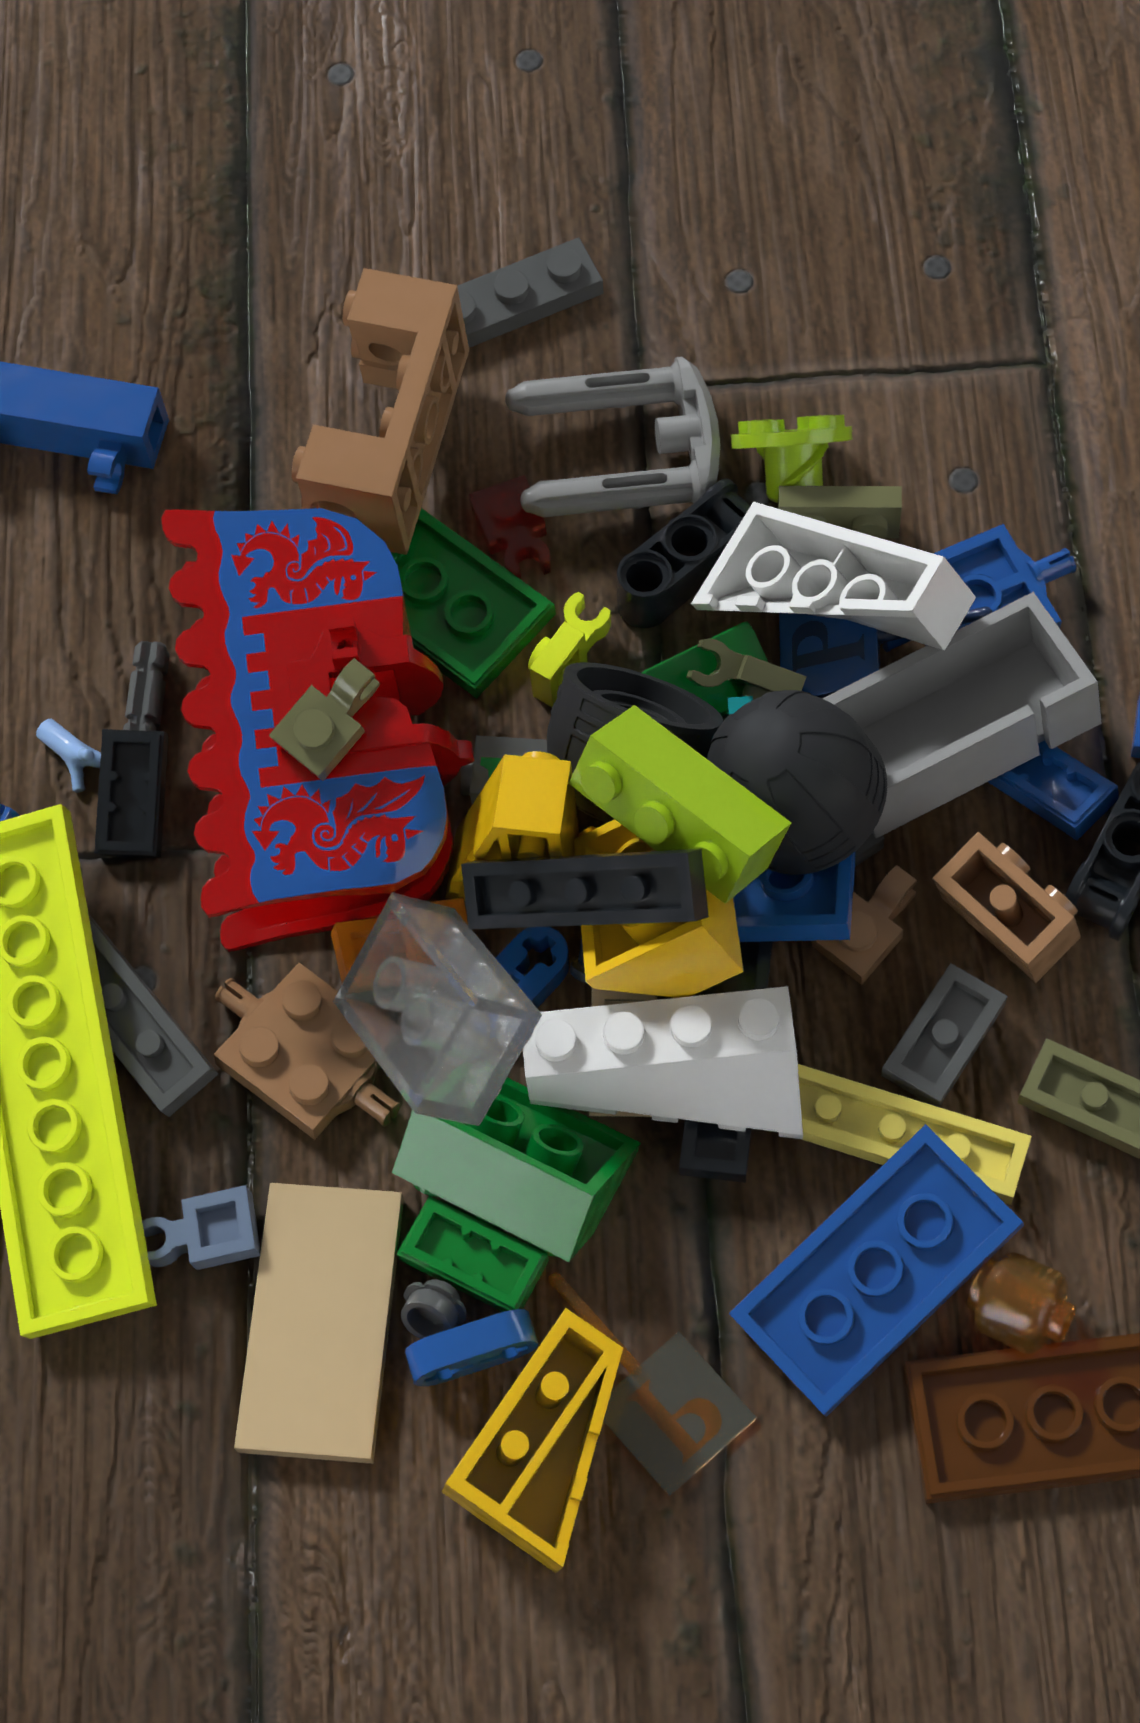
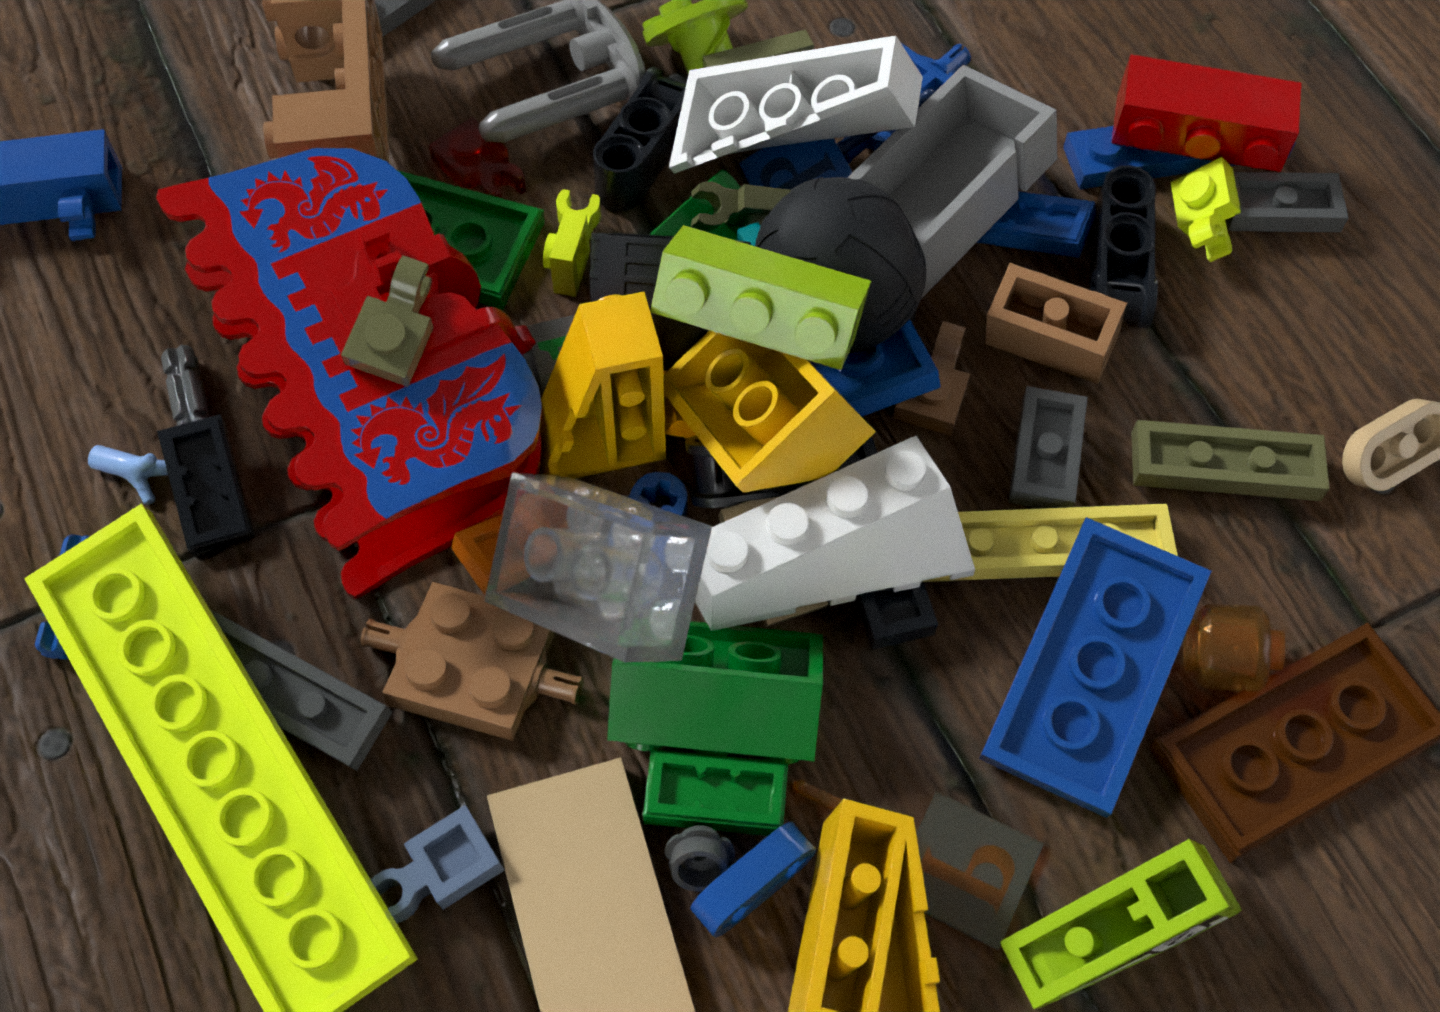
camera: 30 degrees left, 5 degrees down
black plate [461,849,709,929] -> none
none -> lime slope [1000,839,1242,1009]

